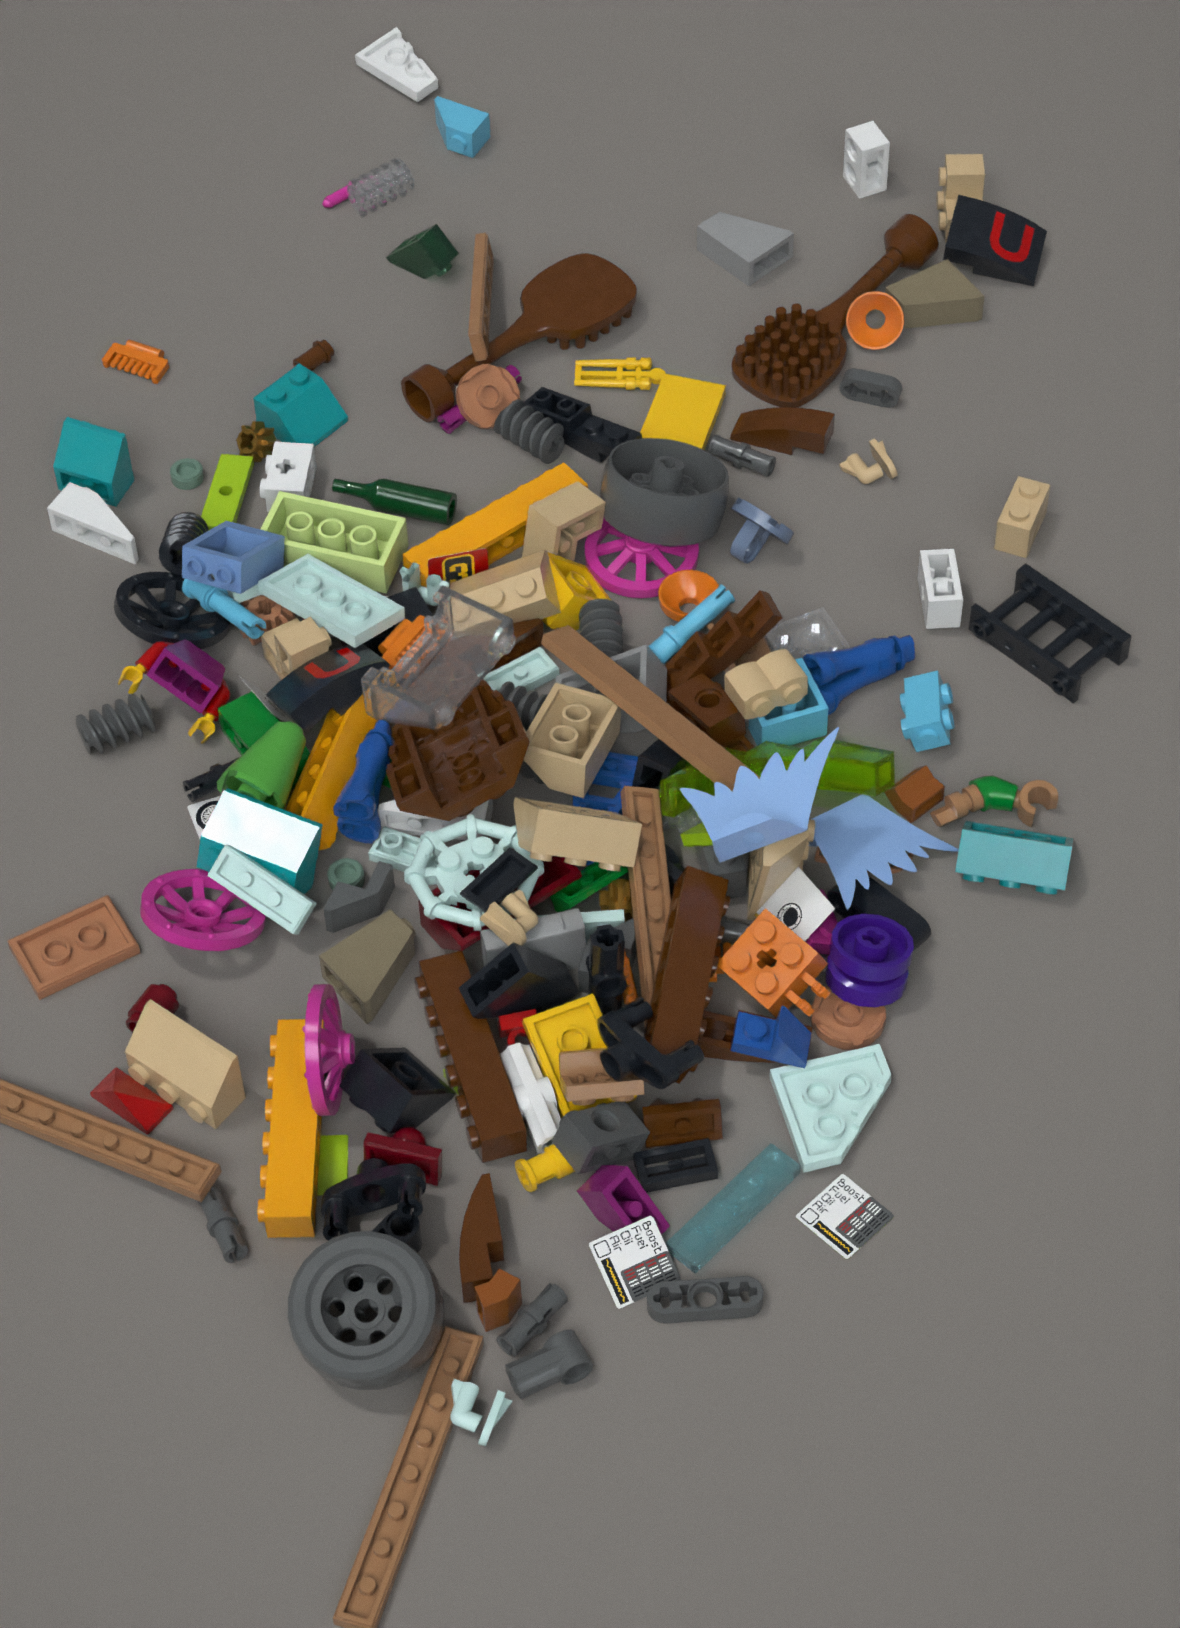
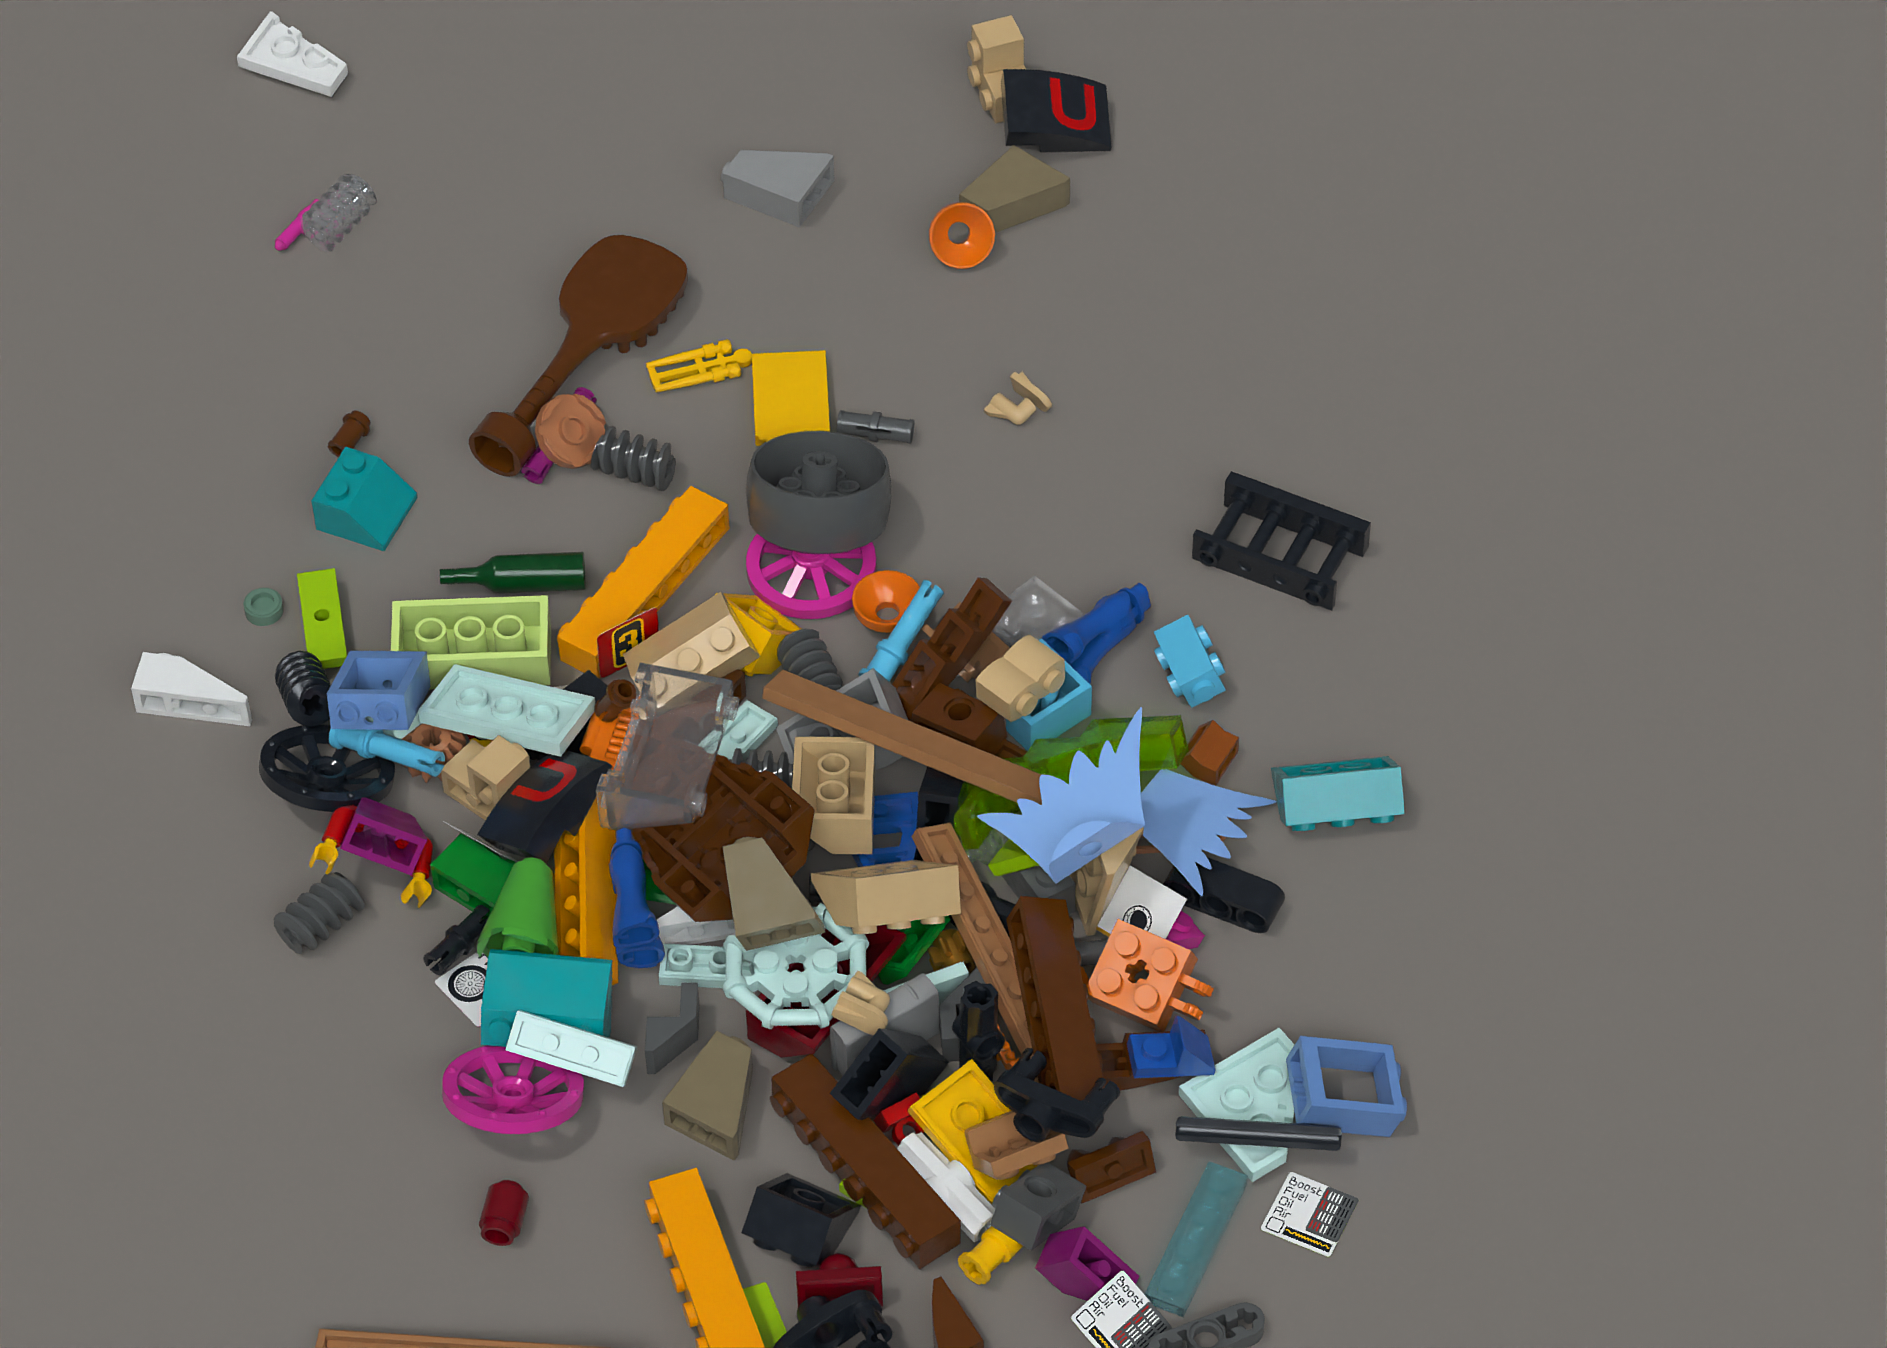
camera: 20 degrees left, 0 degrees up
nougat tile [7,895,140,1000] -> none
teal slope [53,417,134,507] -> none
red slope [90,1067,173,1135] -> none
orange piece [102,339,169,384] -> none
tan slope [125,999,246,1129] -> none
pearl gold gear [236,421,276,462] -> none
white brick [260,442,317,512] -> none
dark pink wheel [302,984,355,1116] -> none
sand green tile [327,858,365,890] -> none
clear green slope [386,224,459,279] -> none
light aqua piece [399,562,450,606] -> none
medium azure slope [434,96,491,158] -> none
black tile [460,847,538,913] -> none
medium nougat tile [468,232,494,362] -> none
tan brick [522,481,606,561] -> none
black slope [524,387,642,463] -> none
black tile [633,1138,718,1193] -> none
reddish brown slope [730,407,835,455] -> none
sand blue tile [730,497,794,564] -> none
reddish brown piece [732,214,939,408] -> none
nougat tile [811,985,886,1050] -> none
dark purple wheel [825,914,914,1007] -> none
dark grey beam [839,368,903,408] -> none
white brick [843,121,890,199] -> none
white brick [918,549,963,629] -> none
medium nougat piece [930,775,1058,827] -> none
tan brick [994,476,1050,558] -> none
none -> reddish brown pin [594,679,636,722]
none -> dark tan slope [723,837,825,951]
none -> black axle [1175,1116,1342,1151]
none -> medium blue window [1286,1036,1407,1137]

